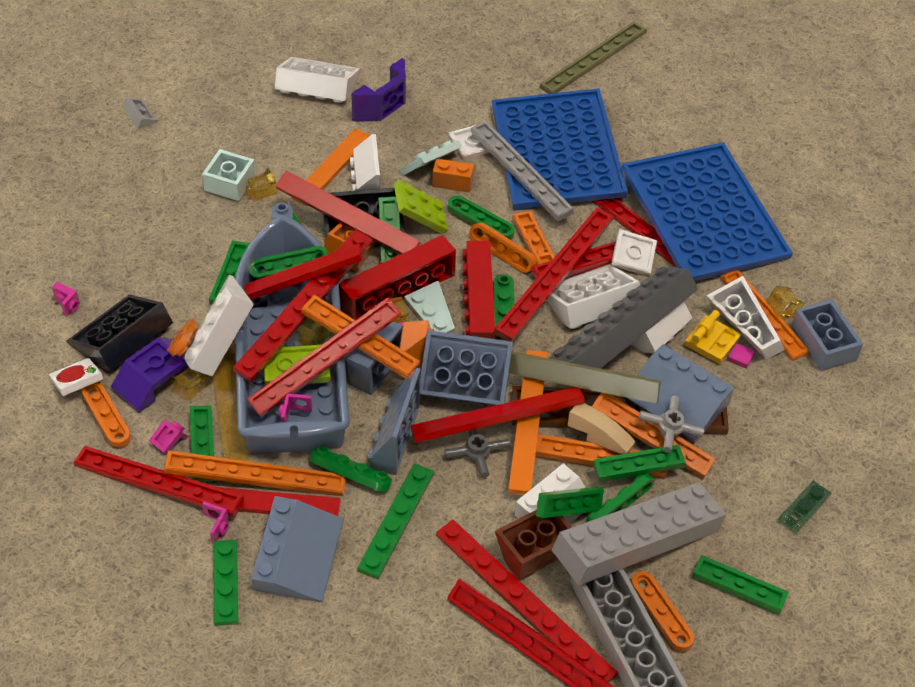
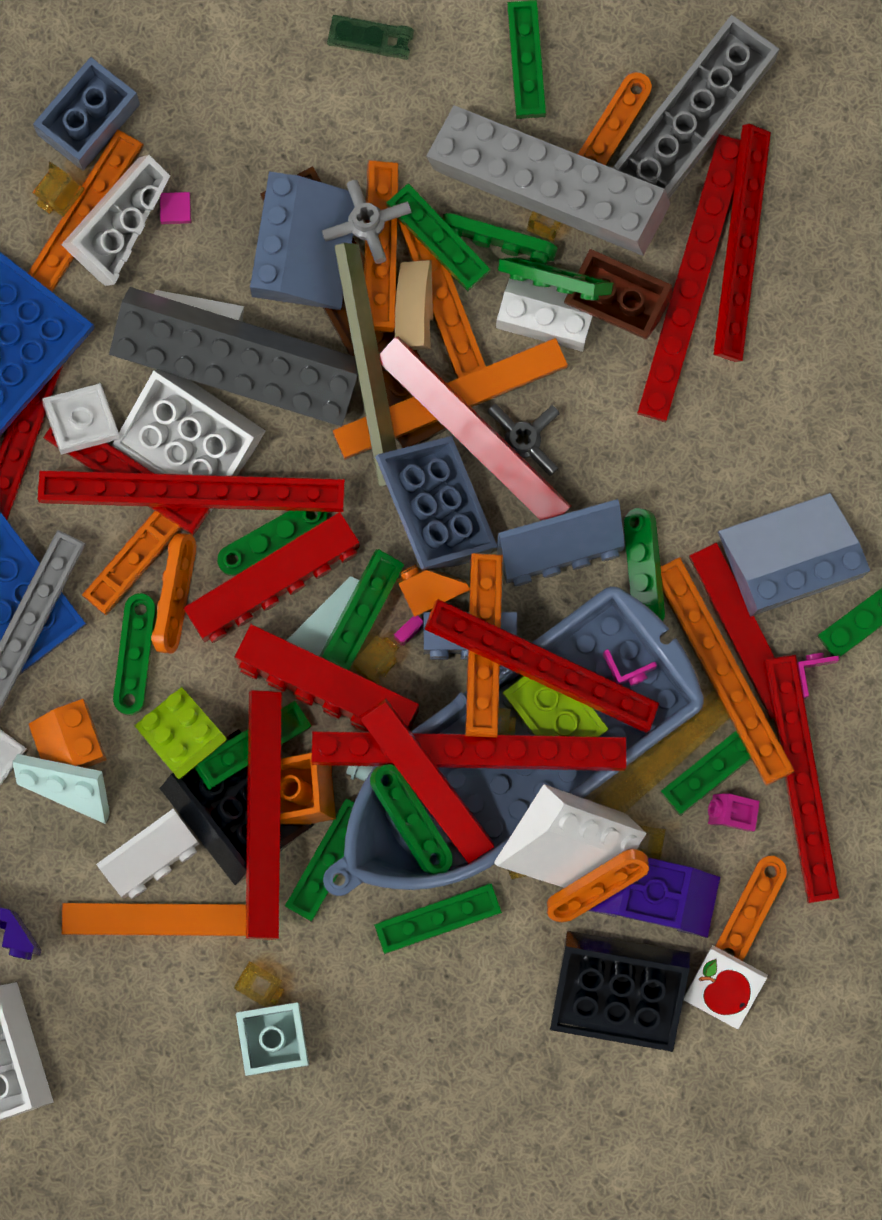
camera: 120 degrees left, 30 degrees up
dark pink bracket [52,282,80,316] -> none
green plate [357,463,434,580] -> none
yellow plate [684,310,742,364] -> none
none -> green plate [319,549,405,670]

